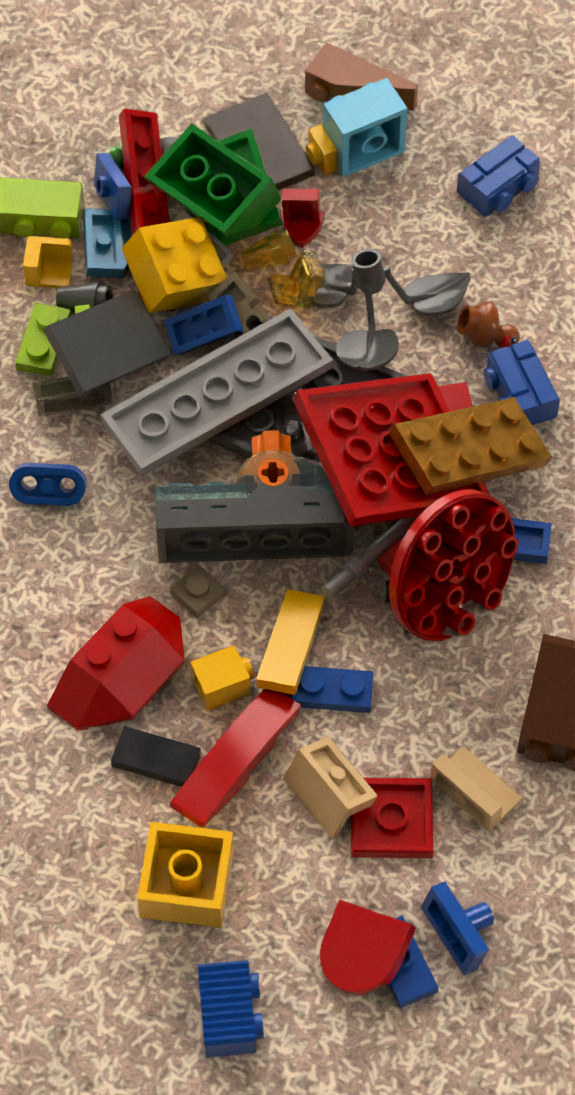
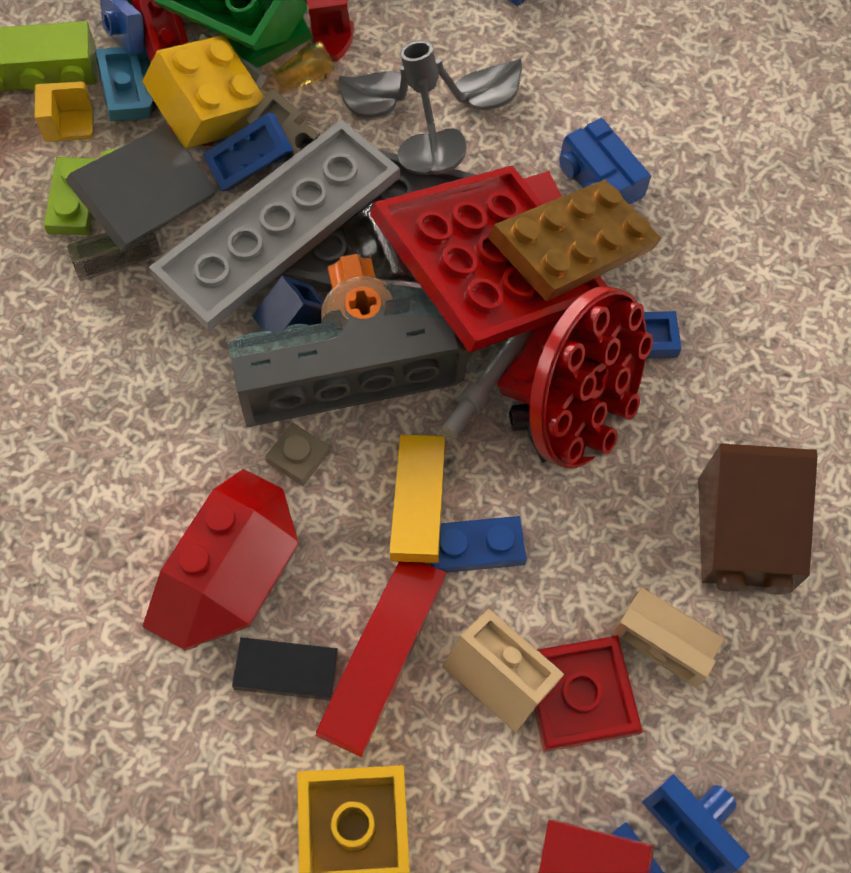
camera: 15 degrees left, 5 degrees up
blue plate [9,463,87,506] -> none
dark grey cone [56,281,113,312] -> none
yellow brick [190,645,255,711] -> none
clear yellow bracket [267,249,325,308] -> none
dark orange animal [457,302,520,348] -> none
none -> dark blue brick [252,275,332,349]

